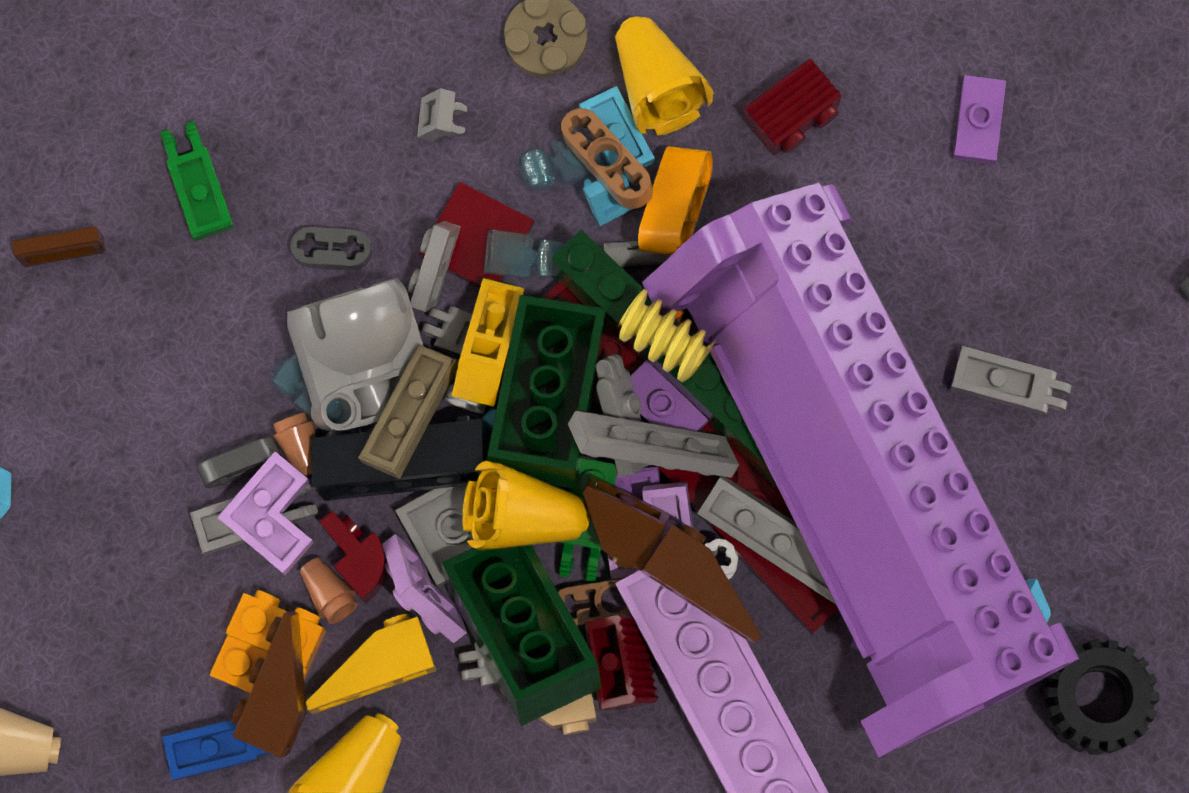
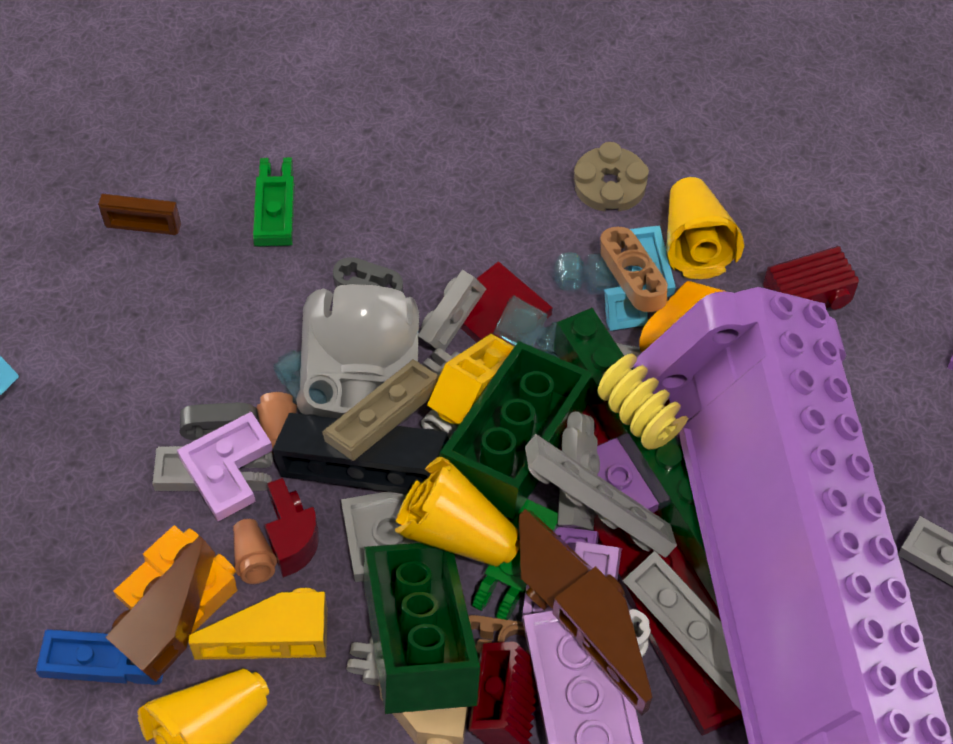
camera: 15 degrees right, 20 degrees down
lavender plate [382,534,467,643] -> none
light grey tile [417,88,467,141] -> none

